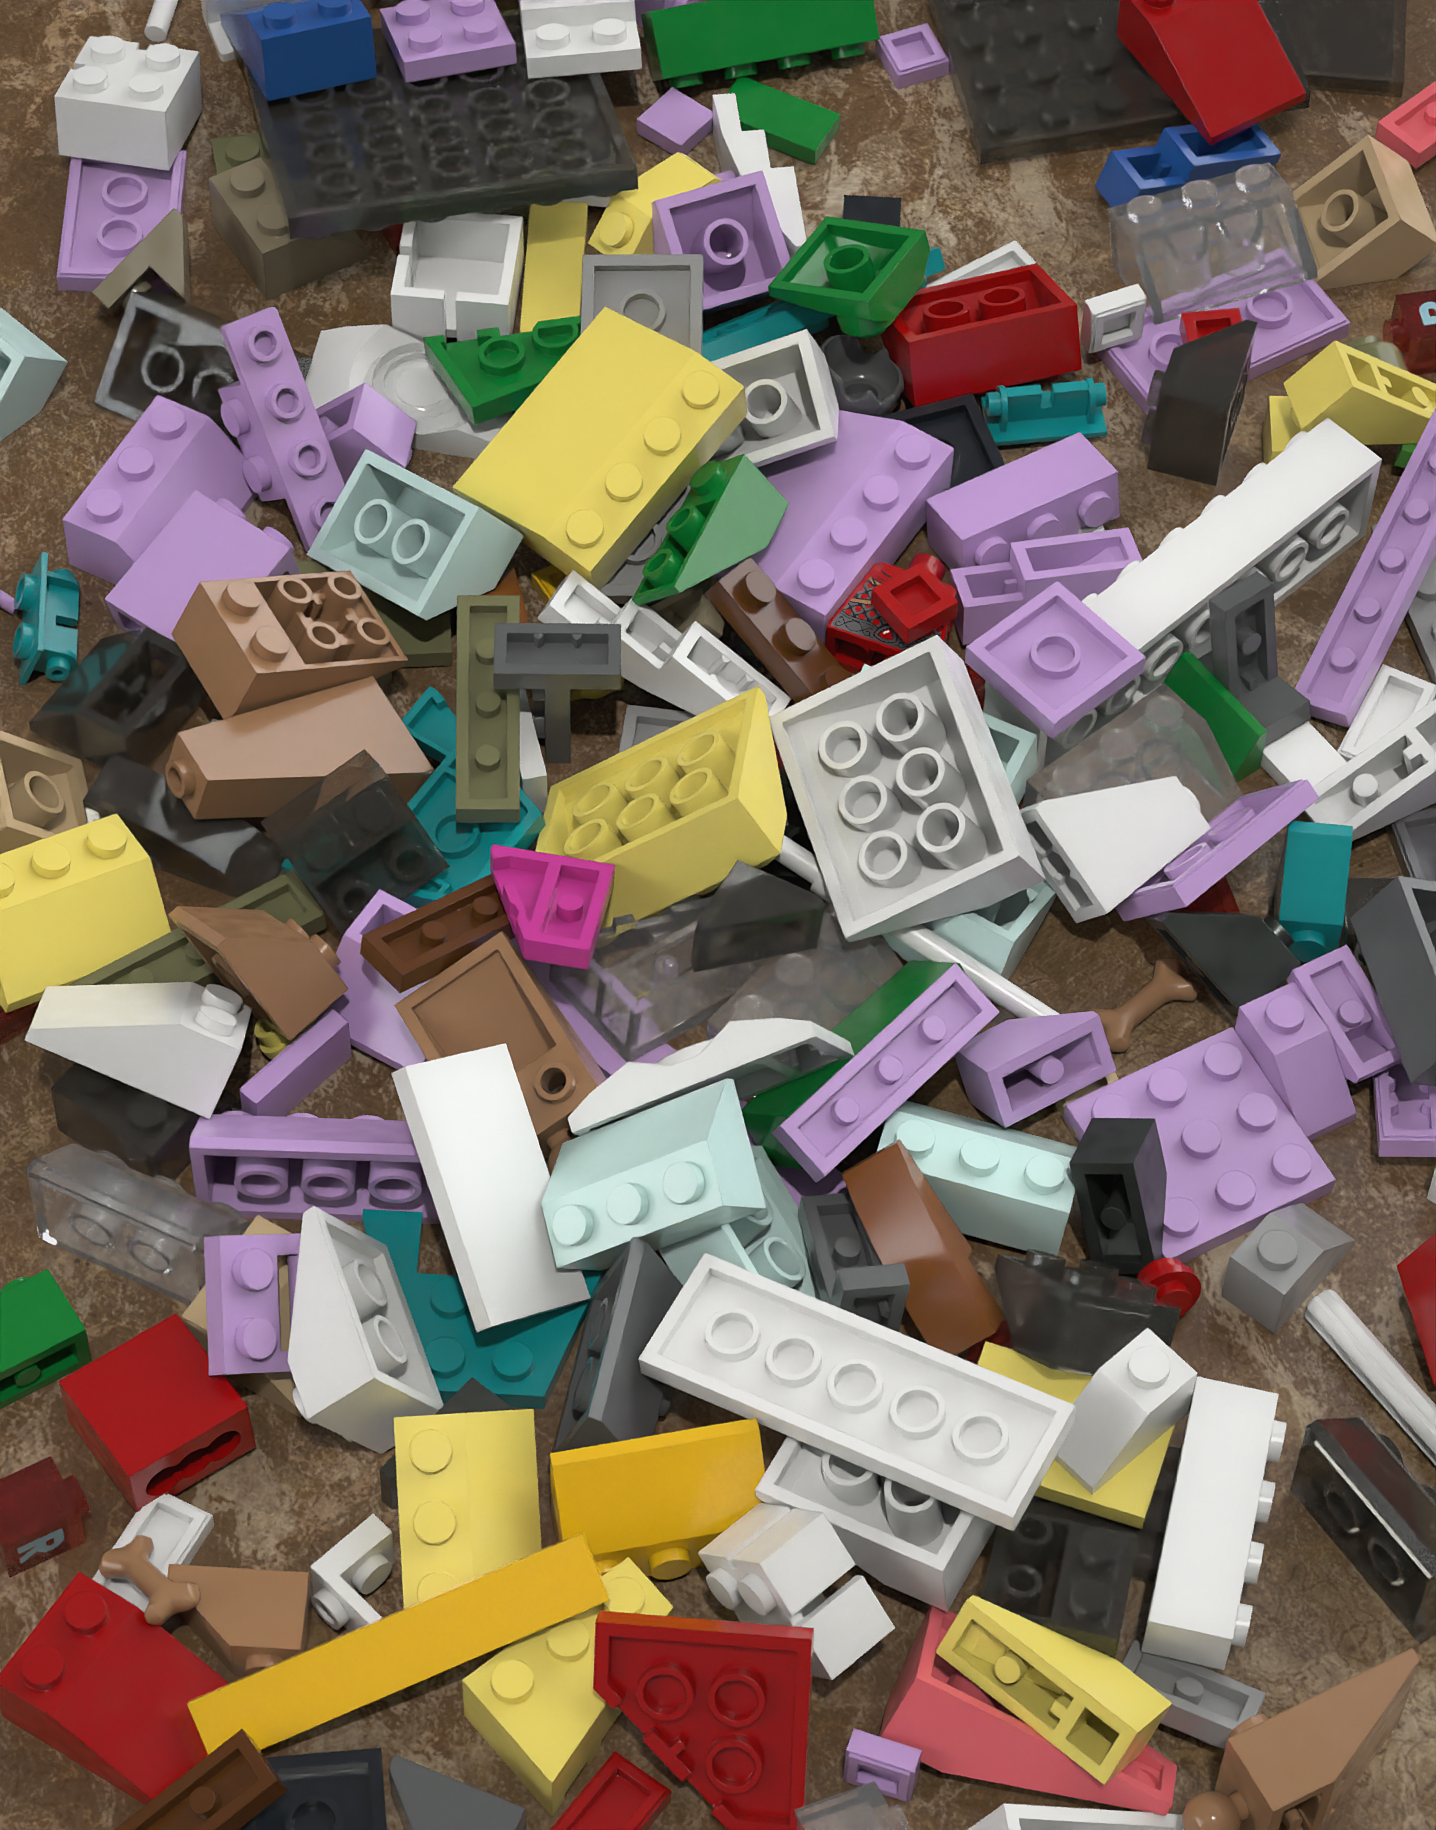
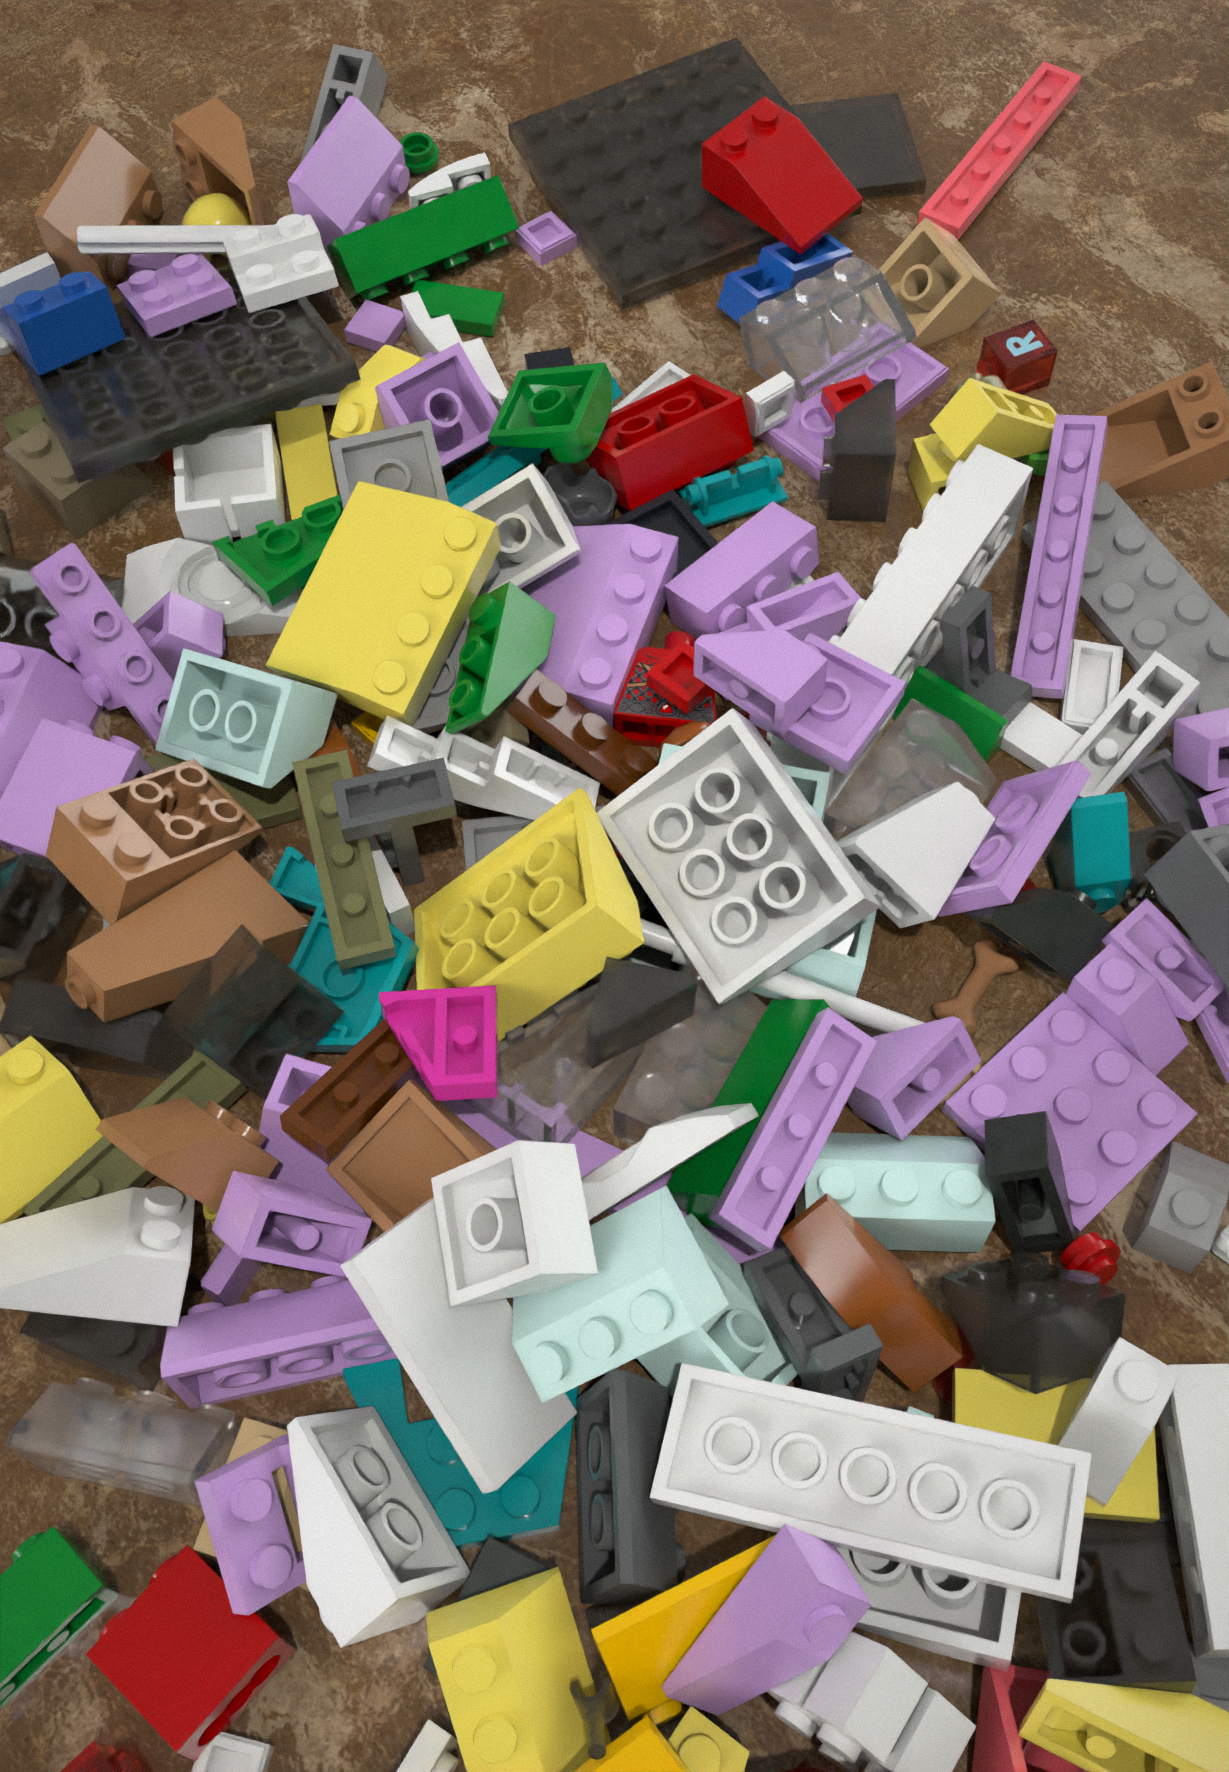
camera: 10 degrees left, 5 degrees up
none -> lavender slope [211,1171,372,1278]
none -> white slope [431,1140,598,1307]
none -> clear smoke hand [569,1671,620,1760]
none -> lavender slope [661,1524,872,1716]
none -> lavender slope [694,629,829,736]

